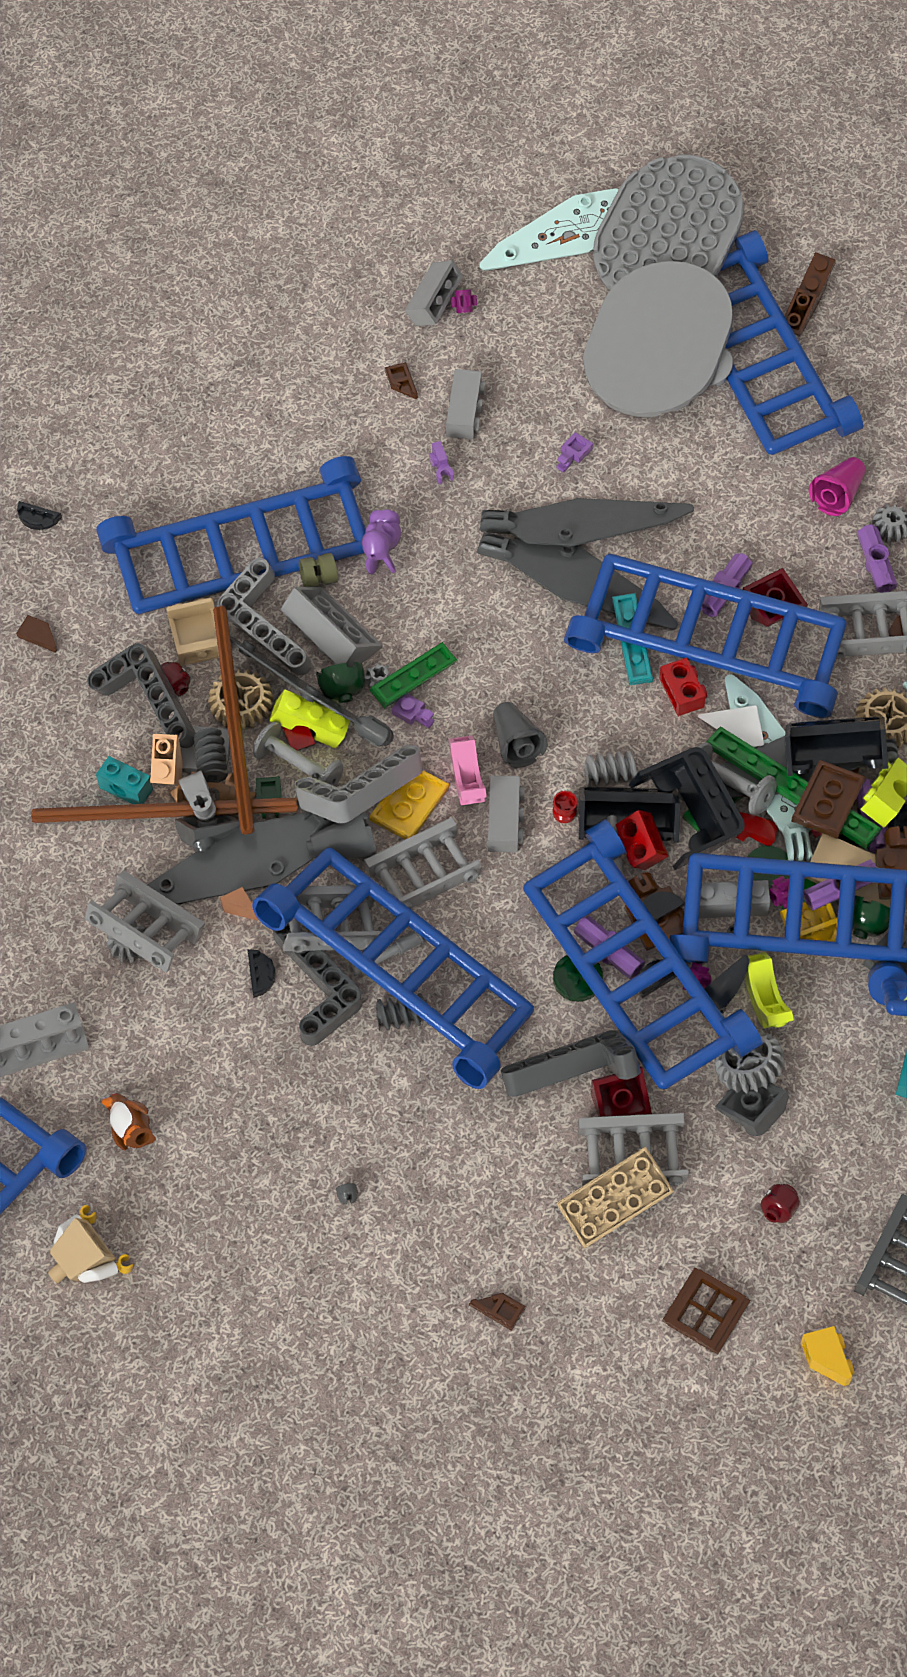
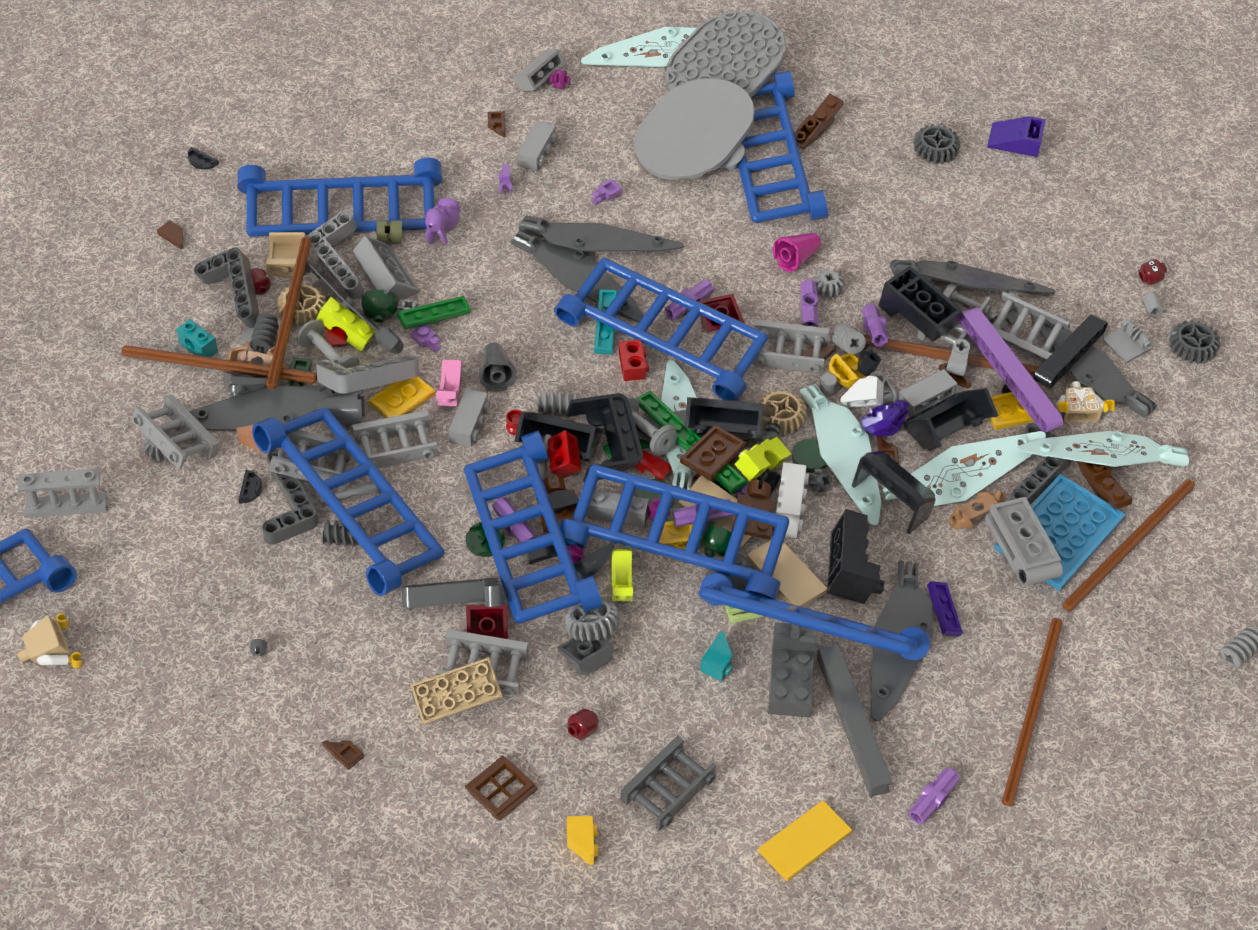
camera: 10 degrees right, 10 degrees down
dark orange animal [101,1093,156,1151] -> none
light nougat slope [150,734,183,785] -> none
light grey piece [178,770,216,821] -> none
white sticker [698,705,764,747] -> none

